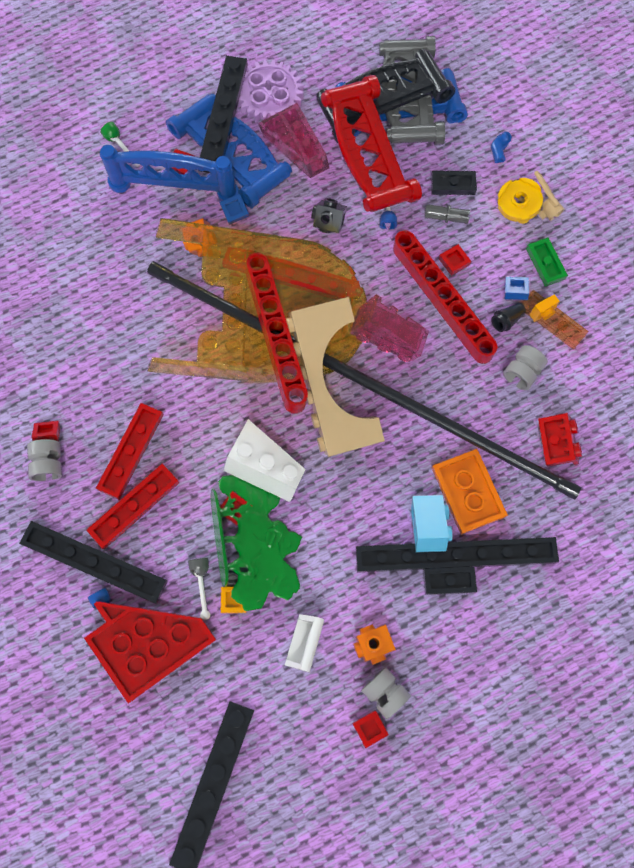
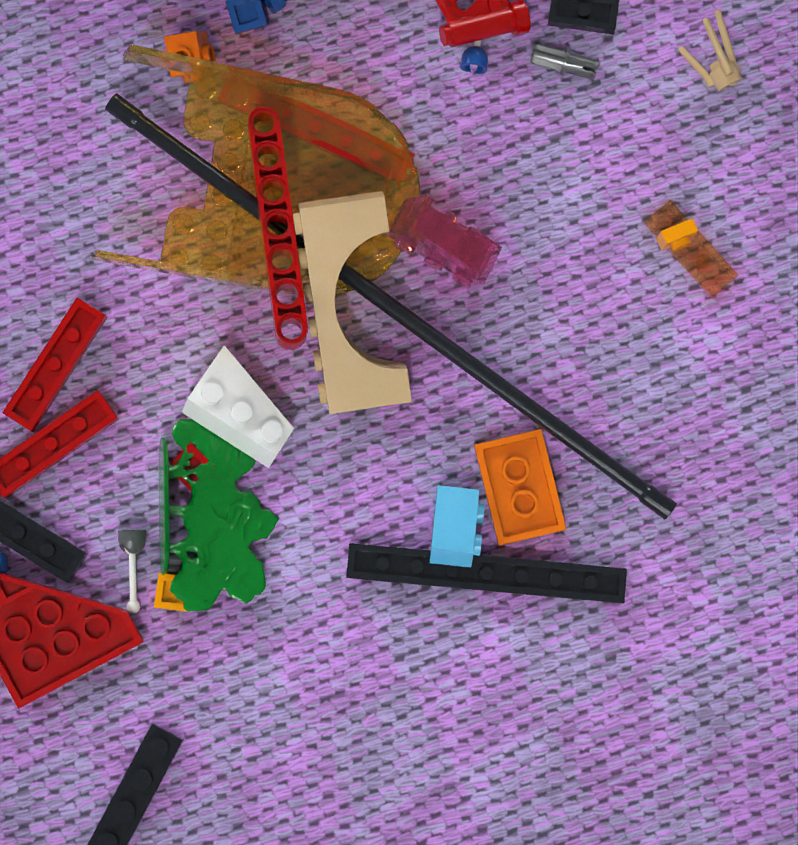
camera: 10 degrees right, 10 degrees up
white tile [285,614,324,673] -> none
black brick [311,198,347,233] -> none
red plate [352,710,389,748] -> none
orange brick [353,624,396,665] -> none
light grey wheel [361,667,411,719] -> none
red beam [393,230,498,364] -> none
black plate [423,567,477,595] -> none
red plate [439,244,471,276] -> none
black cone [491,303,526,332] -> none
yellow plate [498,178,543,224] -> none
light grey wheel [503,345,548,391] -> none
plate [505,277,529,300] -> none
green plate [526,238,568,287] -> none
red bracket [538,413,582,467] -> none

